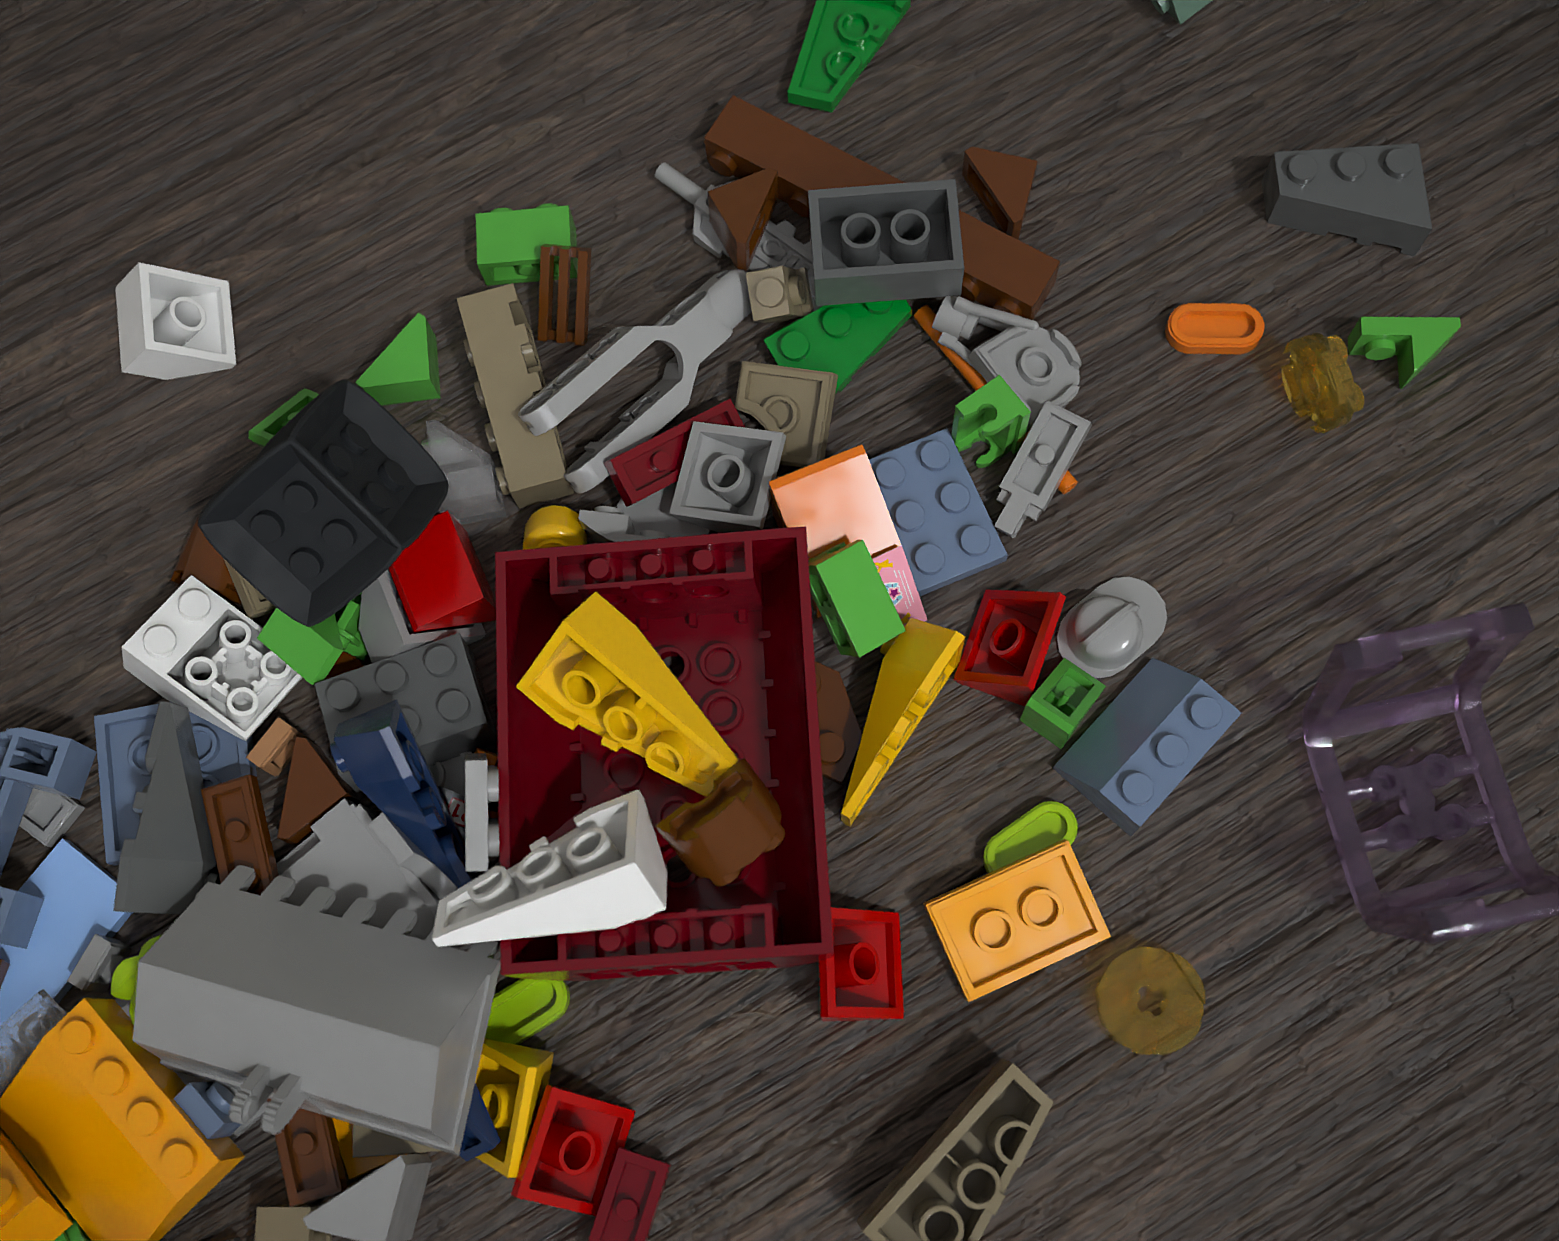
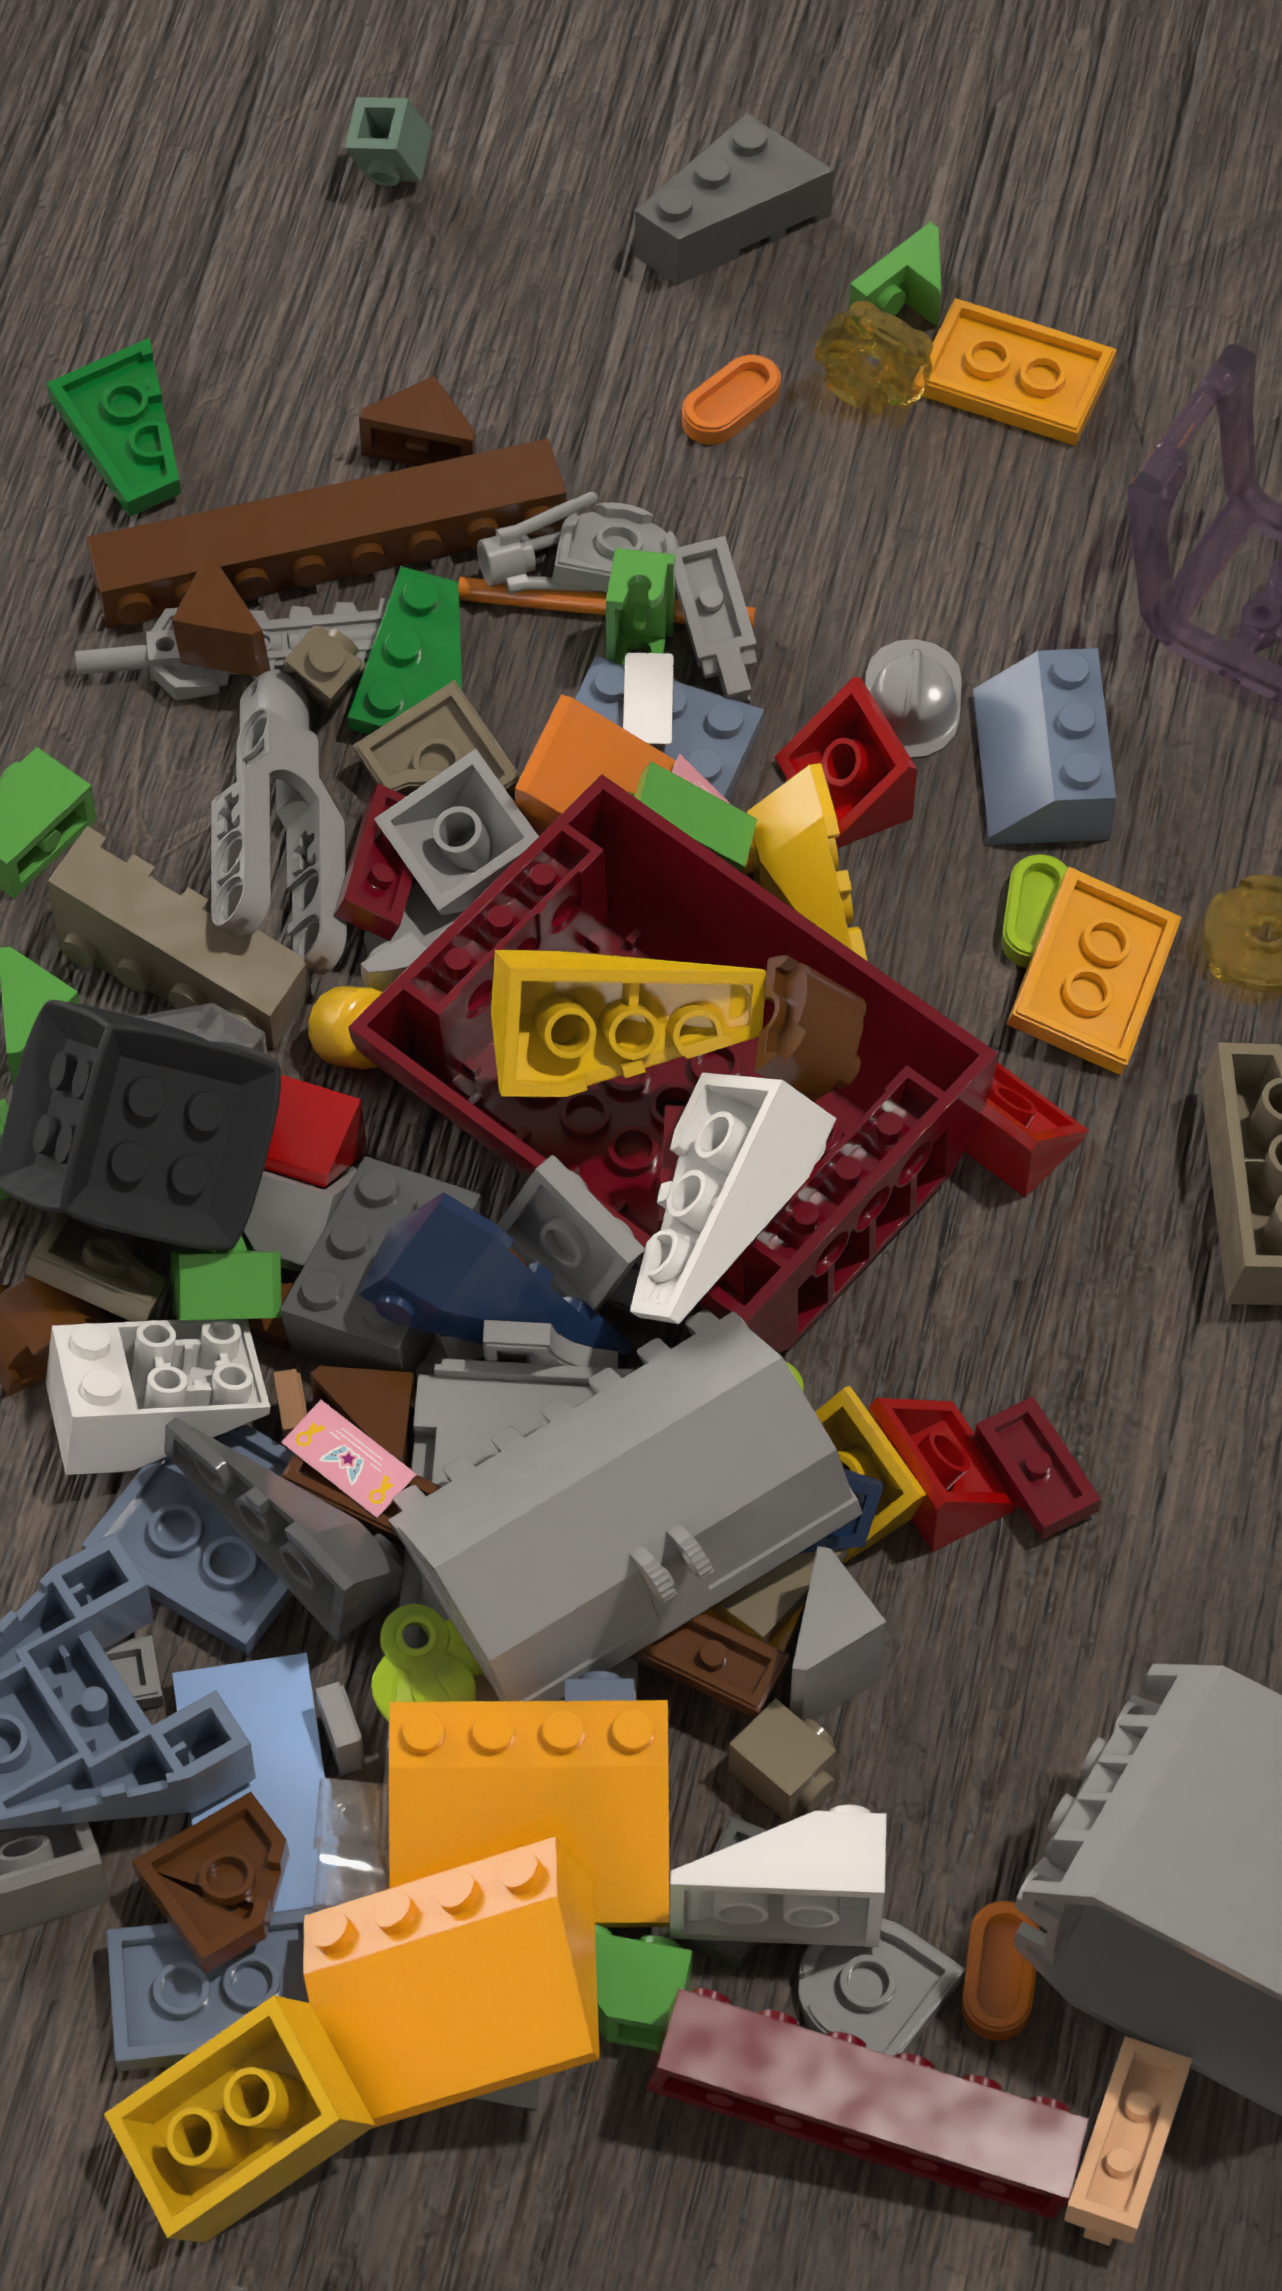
camera: 55 degrees left, 15 degrees down
reddish brown tile [538,243,591,346] -> none
dark grey brick [808,179,964,306] -> none
bright green slope [1020,657,1106,749] -> none
none -> bright pink sticker [281,1400,417,1518]
none -> white sticker [623,653,673,744]
none -> light orange tile [913,298,1117,446]

